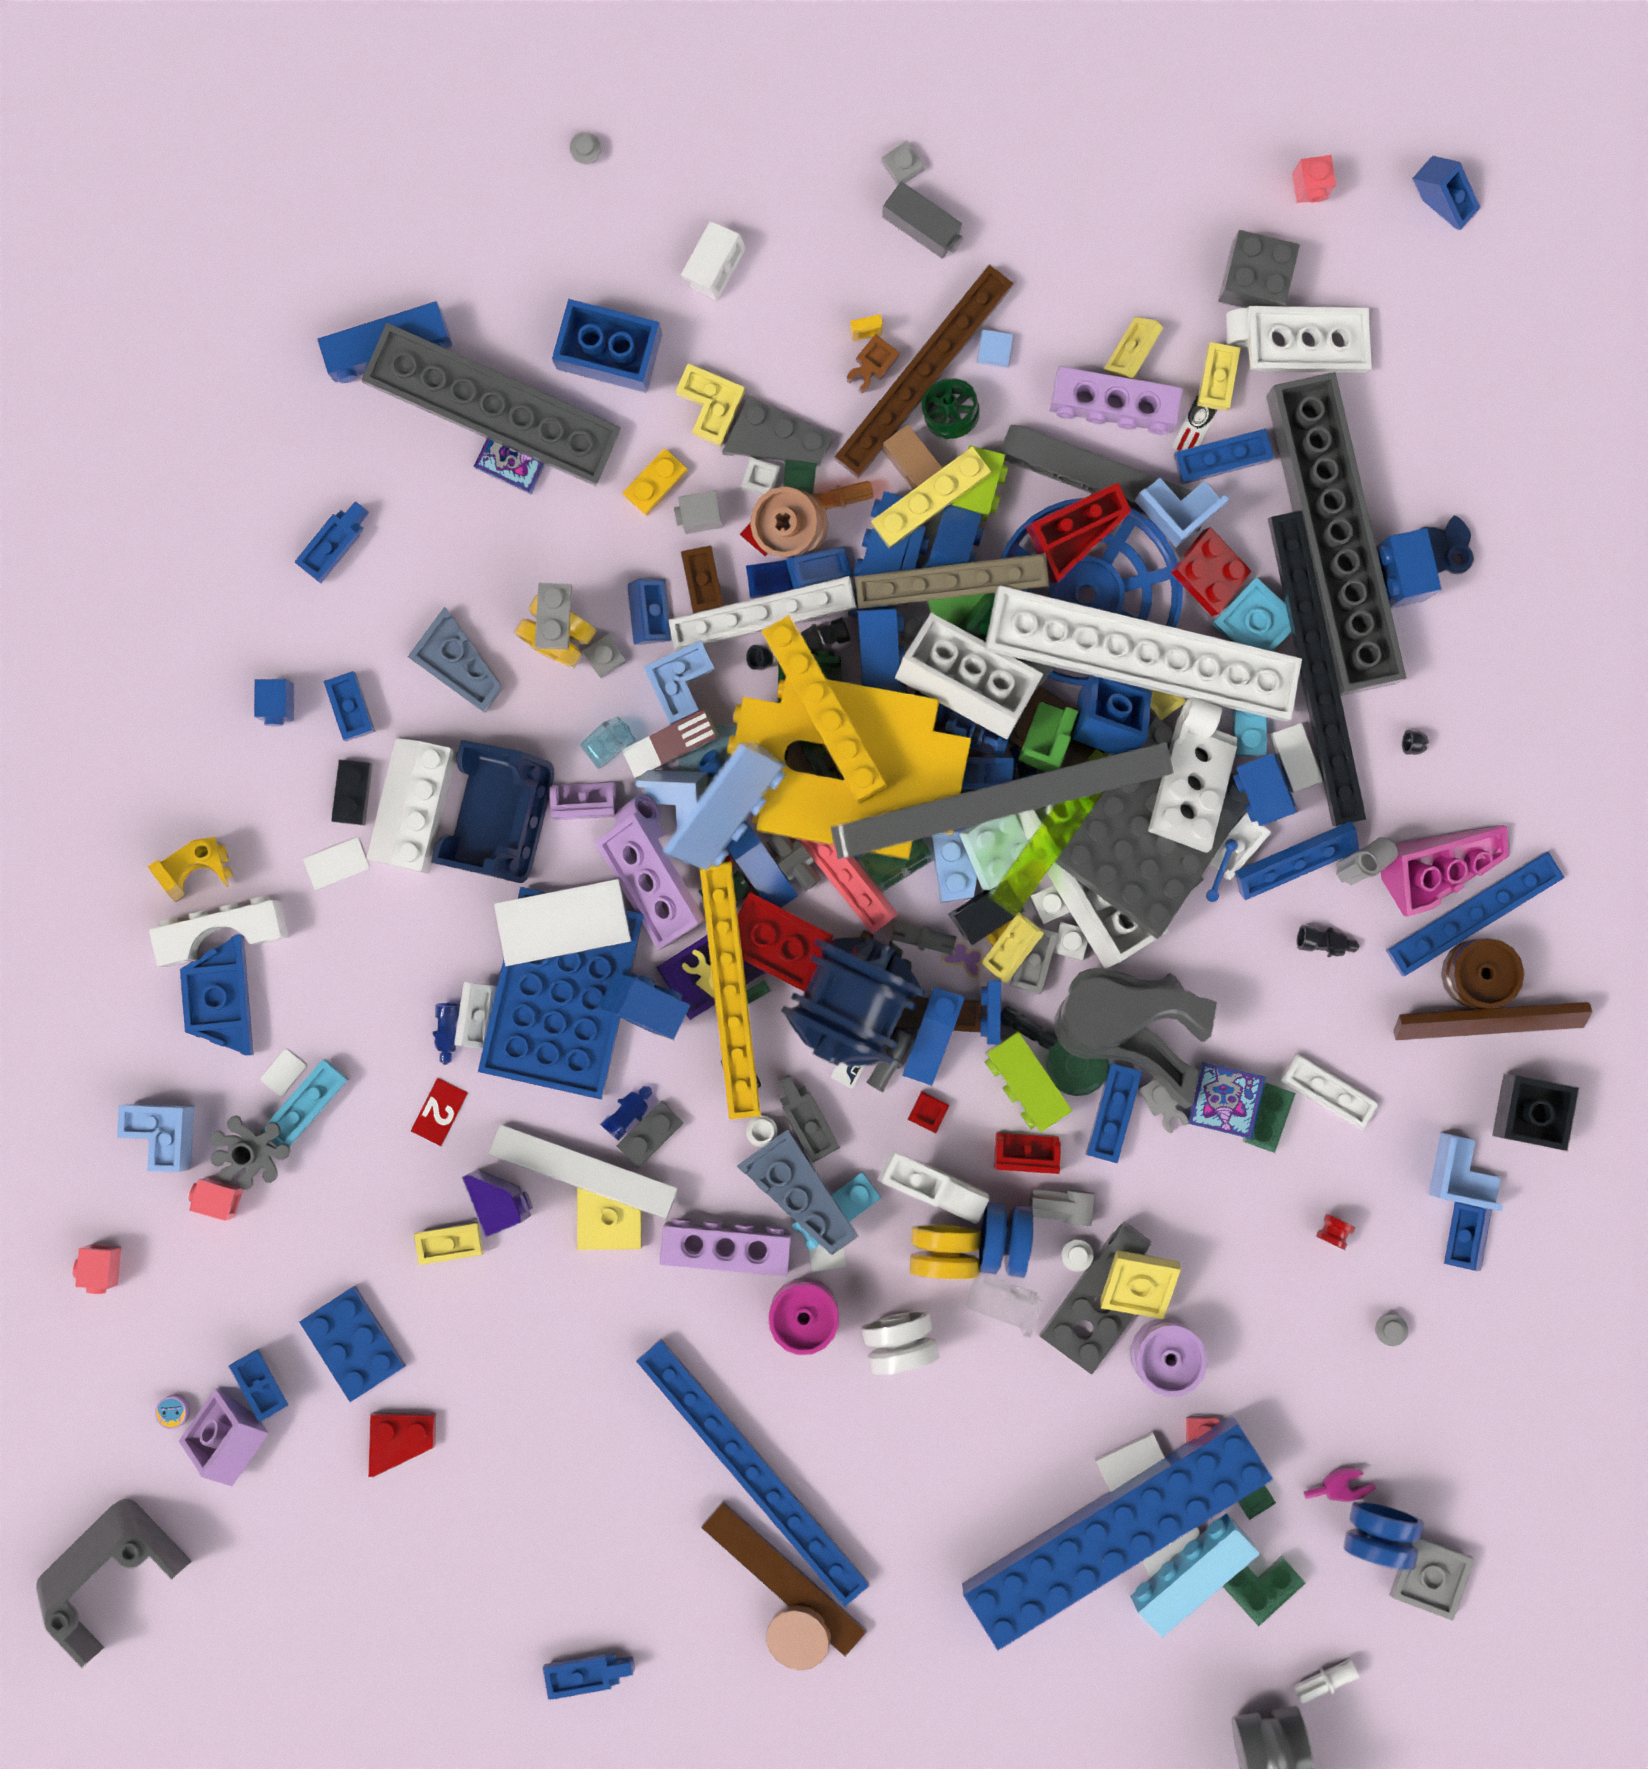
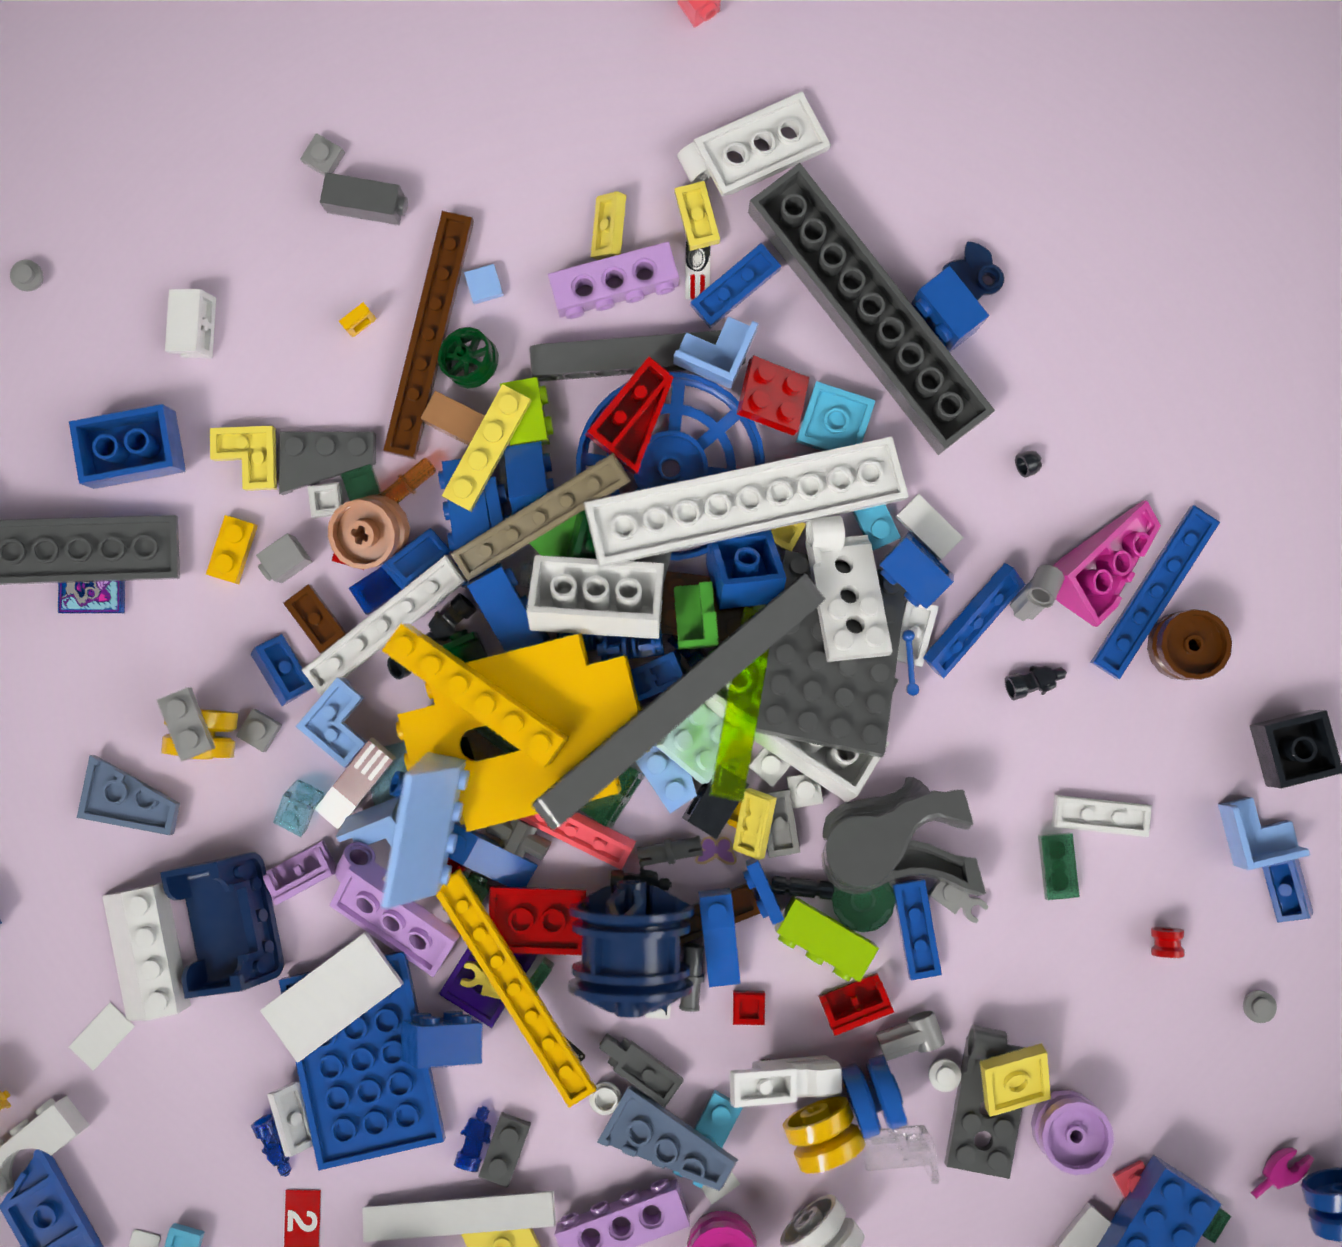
camera: 25 degrees left, 0 degrees up
blue plate [323,671,375,742] -> none
black plate [331,759,373,826] -> none
dark orange plate [847,334,900,394] -> none
tile [1188,1062,1266,1139] -> none
dark grey brick [1218,230,1300,308] -> none
black plate [1268,510,1366,826] -> none
reddish brown tile [1393,1002,1593,1040] -> none

